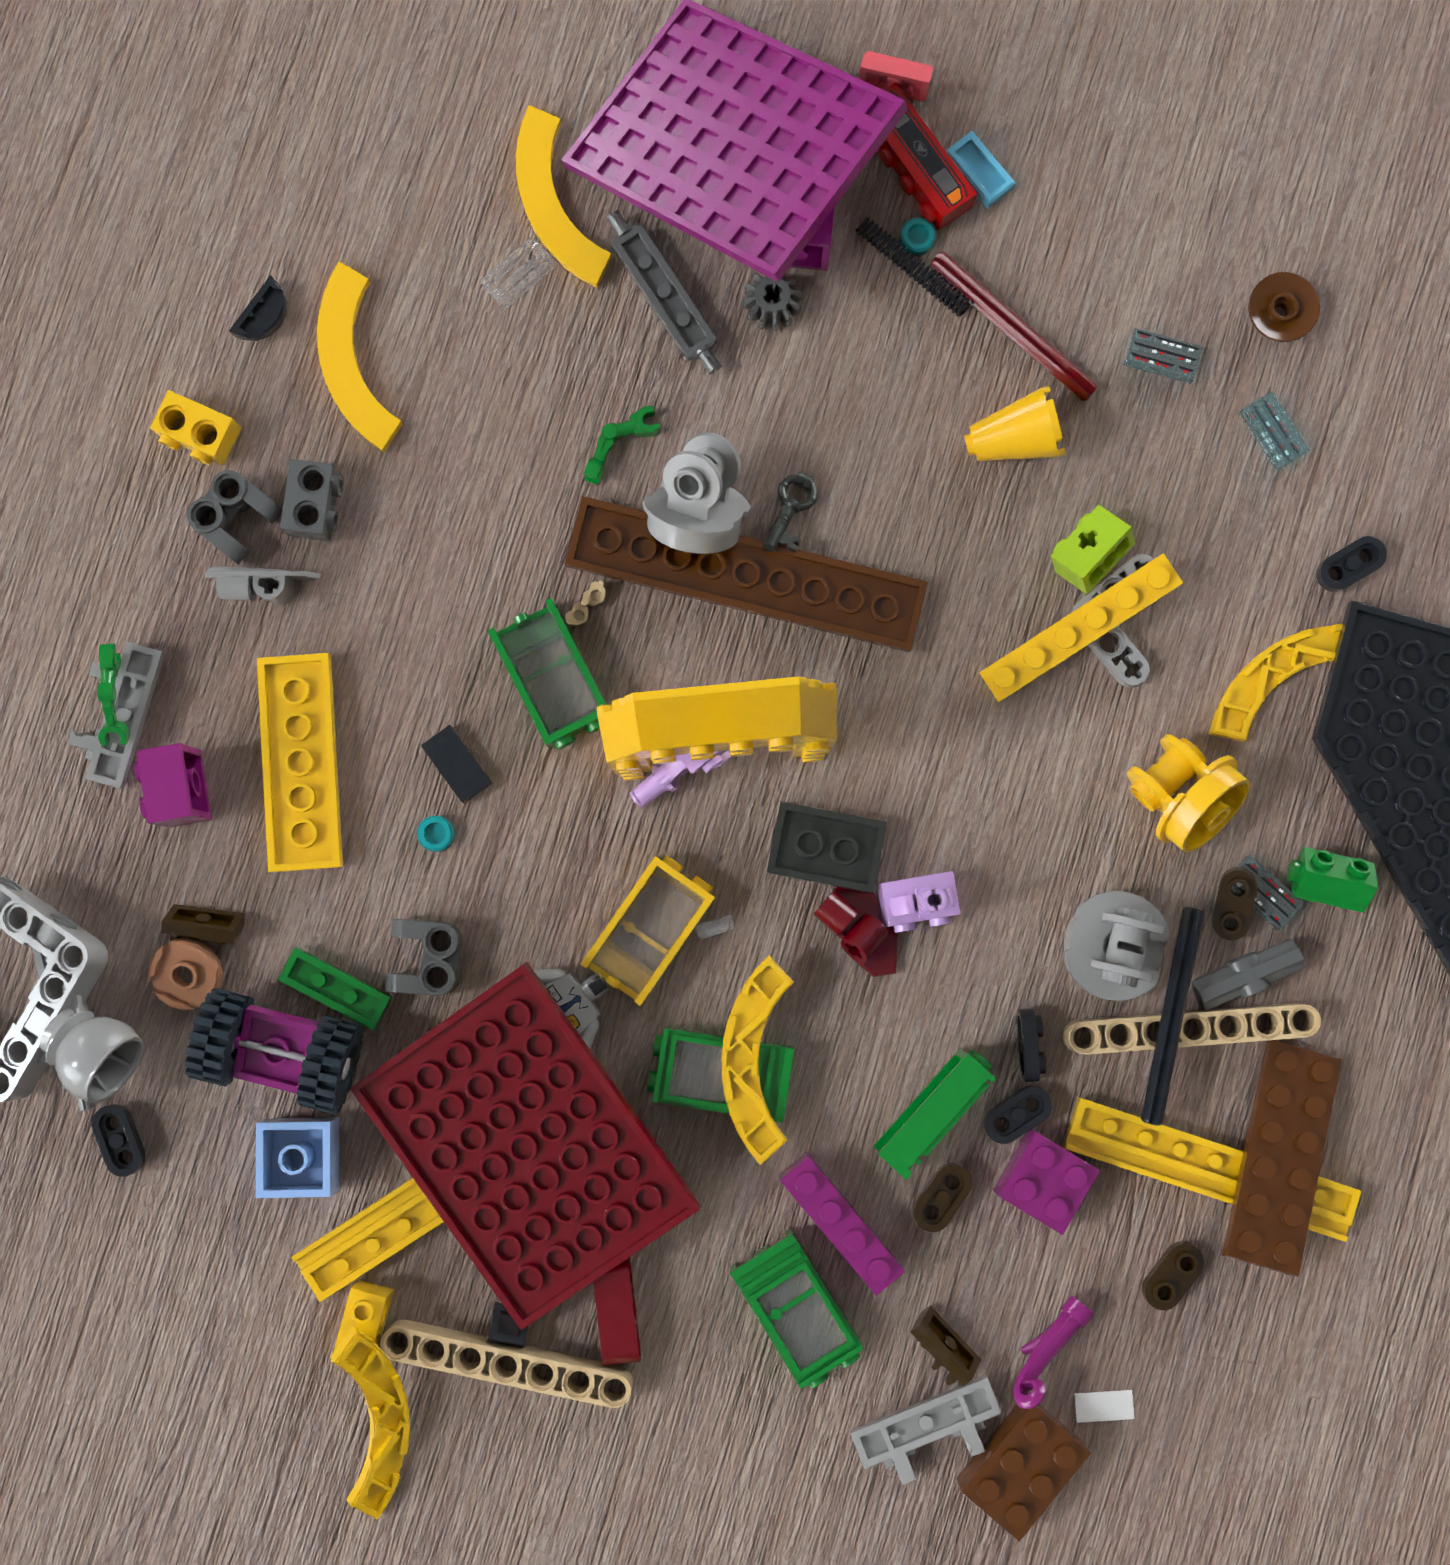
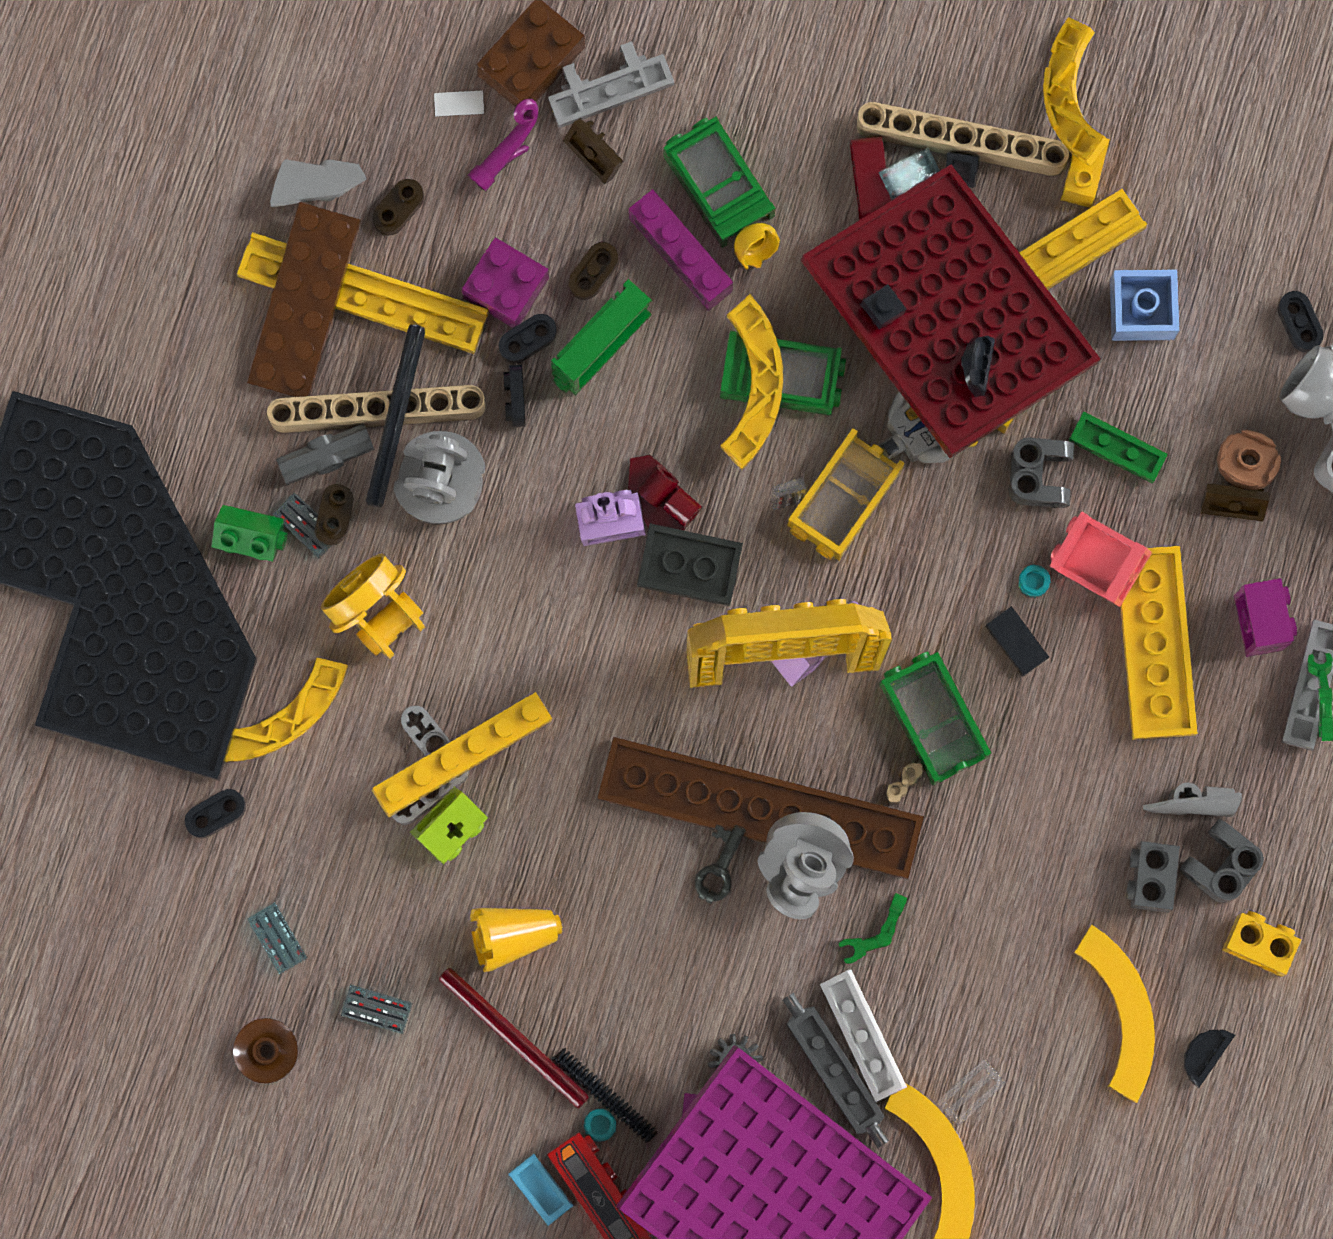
camera: 175 degrees right, 5 degrees down
black plate [185,988,364,1115] -> none
none -> light grey panel [270,159,366,207]
none -> yellow hair [733,223,780,270]
none -> white plate [820,970,907,1102]
none -> black plate [861,284,907,330]
none -> clear light blue tile [878,148,940,200]
none -> black plate [961,336,995,397]
none -> coral panel [1050,512,1152,607]

